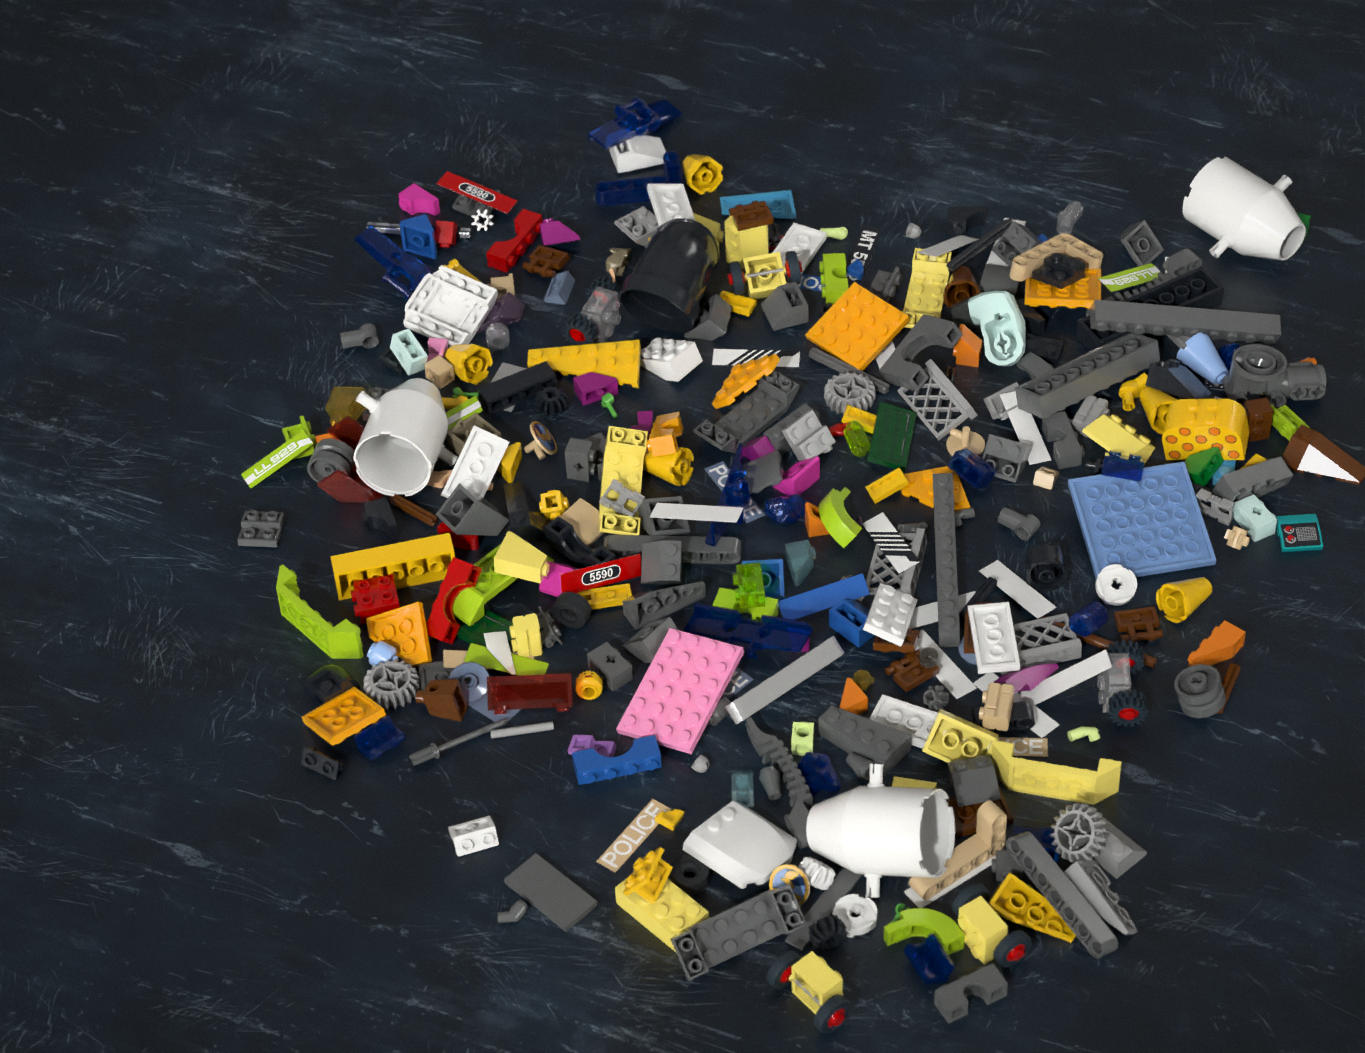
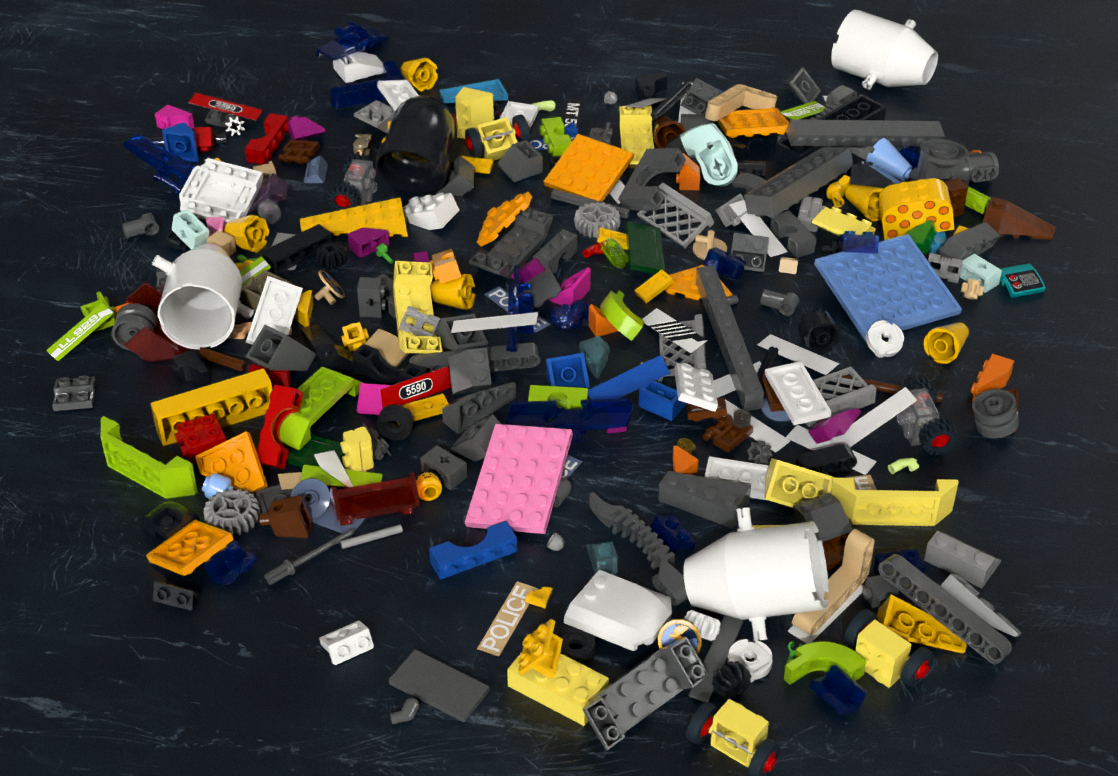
camera: 15 degrees left, 5 degrees down
clear yellow torso [325,387,367,427] -> none
light yellow slope [494,531,550,583] -> none
medium lavender slope [568,735,617,757] -> none
white sticker [712,349,800,367] -> none
light grey beam [725,636,845,724] -> none
reddish brown plate [729,201,773,231] -> none
clear neon green brick [732,563,765,609] -> none
dark grey cone [759,766,782,800] -> none
light grey plate [782,409,836,461] -> none
yellowish green brick [791,722,814,756] -> none
dark grey cone [846,752,874,780] -> none
dark grey arm [897,522,929,533] -> none
dark grey arch [934,963,1008,1024] -> none
tan brick [979,682,1014,731] -> none
black plate [1032,253,1085,289] -> none
light grey gear [1050,803,1109,863] -> none
clear piece [1056,201,1084,234] -> none
clear blue piece [1068,601,1109,637] -> none
reddish brown plate [1114,606,1163,643] -> none

